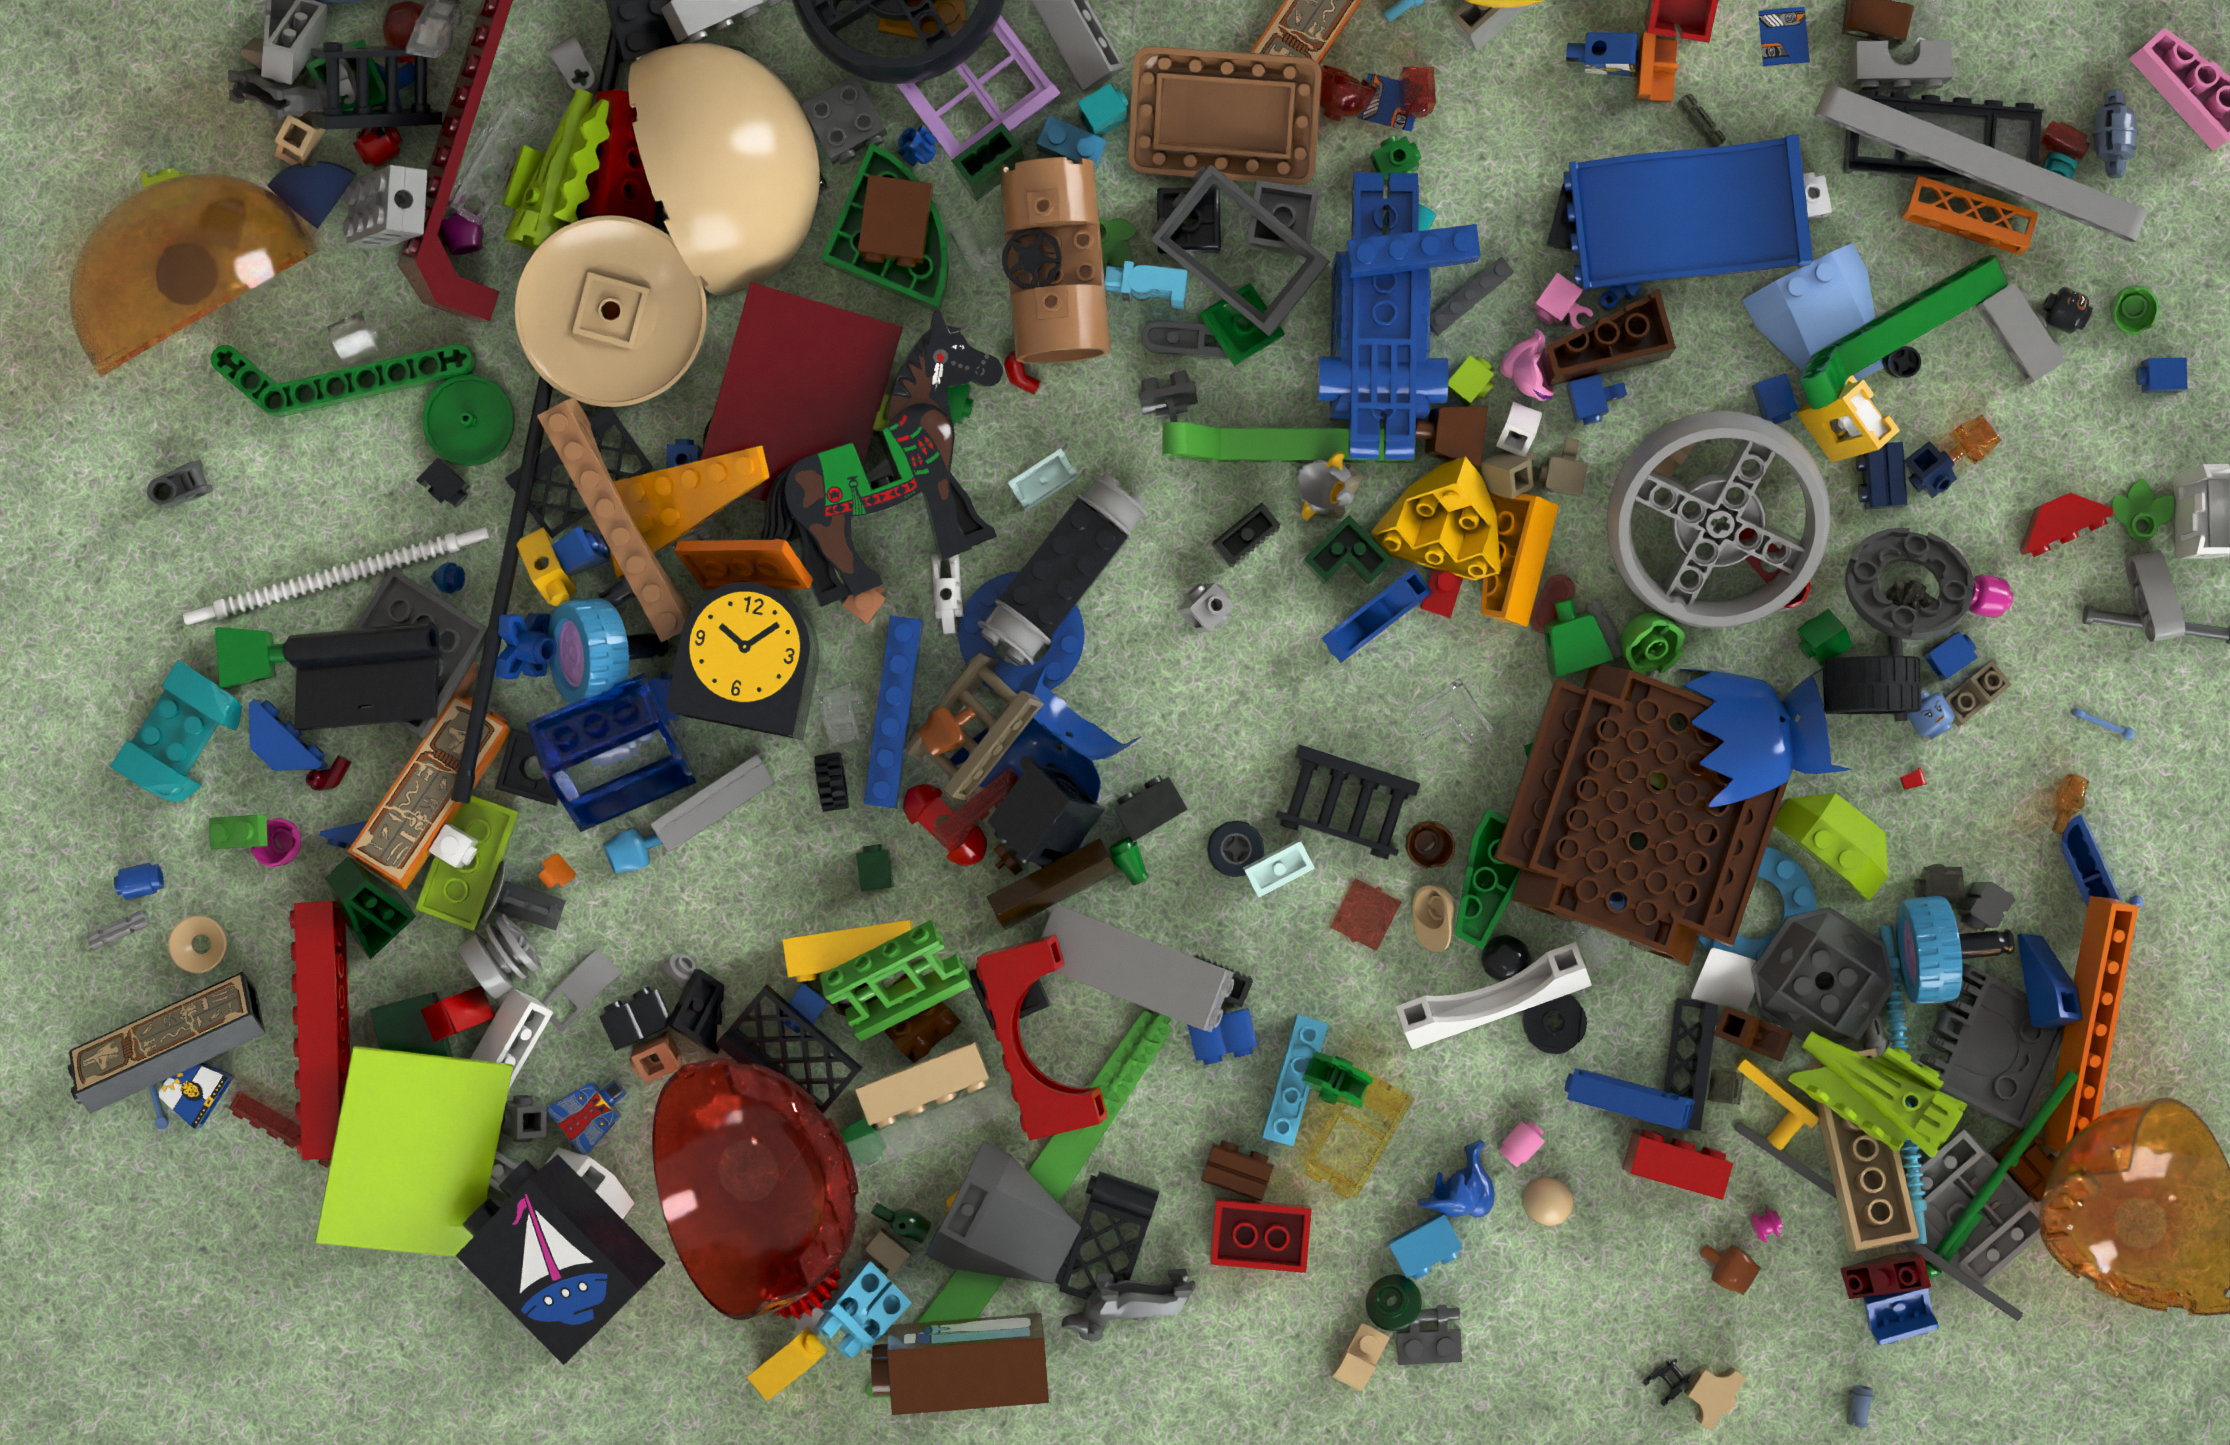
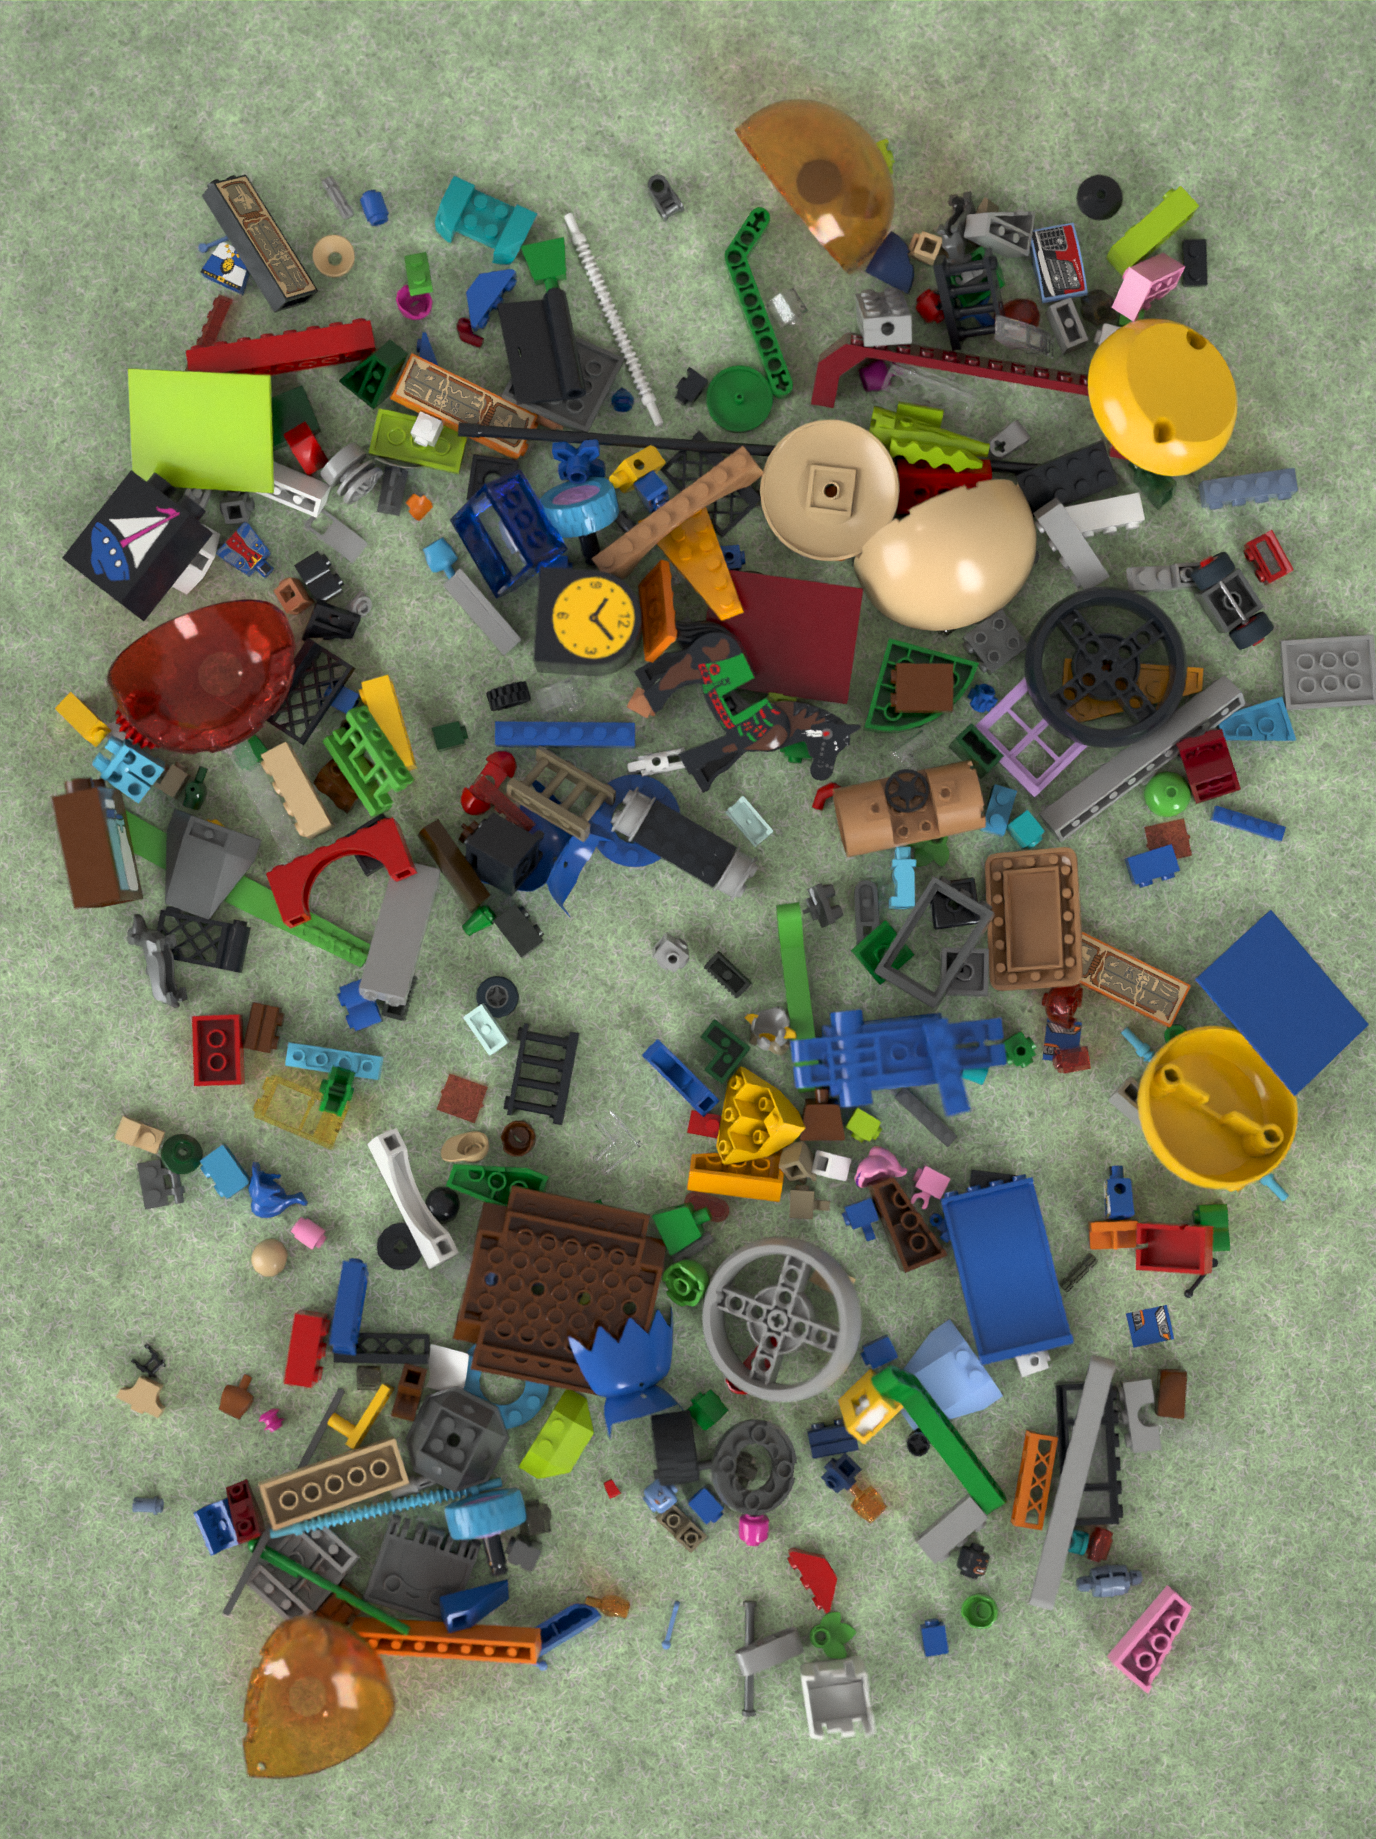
camera: 80 degrees right, 0 degrees up
dark orange piece [917,705,977,757] -> none
lime piece [1788,1031,1968,1158] -> none

